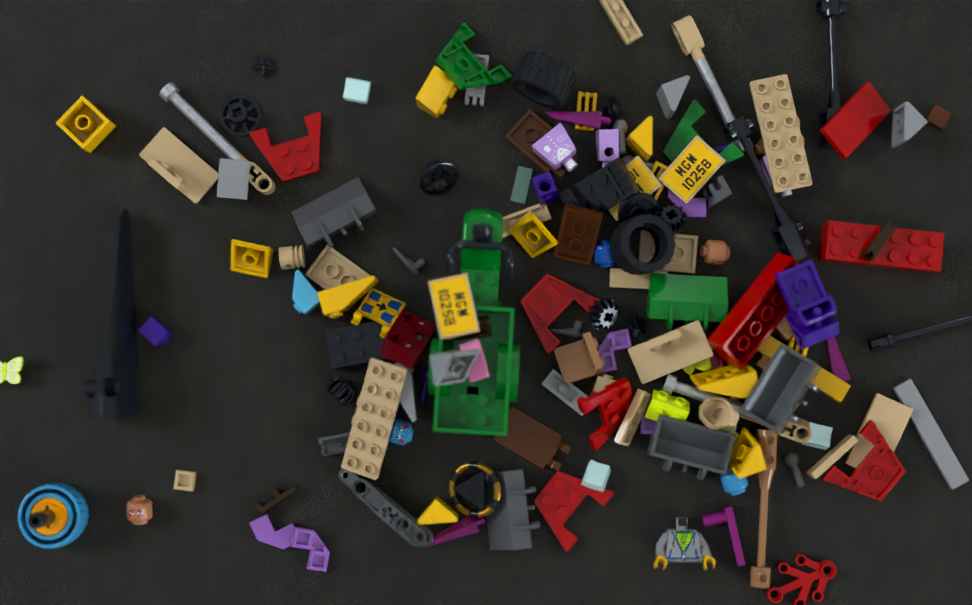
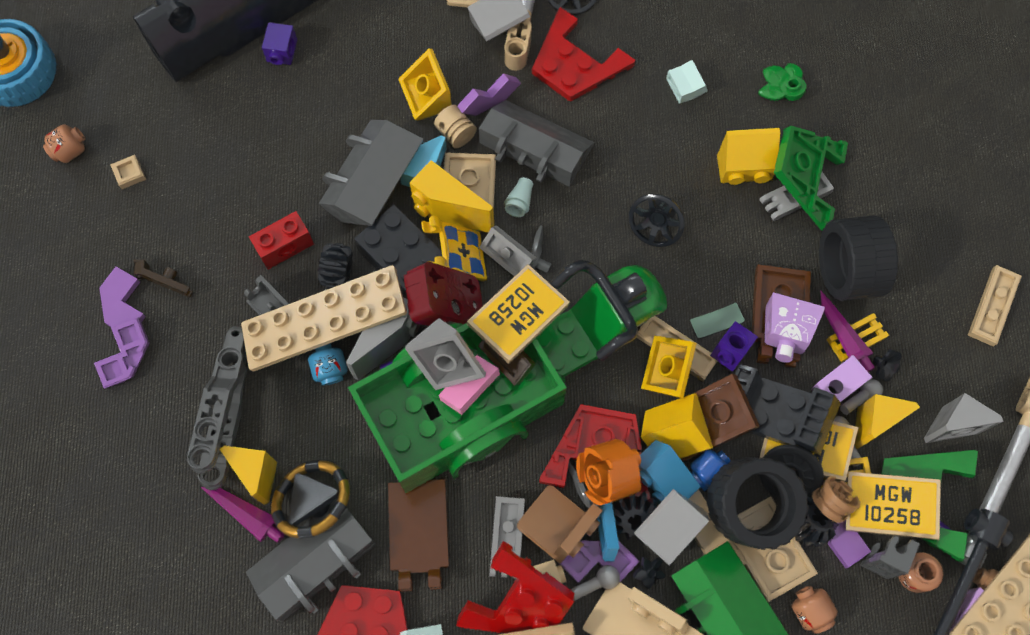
camera: 55 degrees right, 15 degrees down
none -> red brick [249,211,314,269]
none -> dark grey piece [319,120,423,226]
none -> medium lavender tile [457,74,521,116]
none -> light grey plate [479,225,537,277]
none -> light aqua cone [504,177,533,217]
none -> light grey bar [570,565,620,601]
none -> orange brick [576,439,641,505]
none -> dark azure tile [597,502,619,562]
none -> light grey slope [634,489,709,565]
none -> dark azure brick [639,440,701,504]
none -> yellow slope [641,393,713,459]
none -> green plate [758,63,806,101]
none -> medium nougat wheel [812,476,860,523]
none -> nougat head [898,552,943,593]

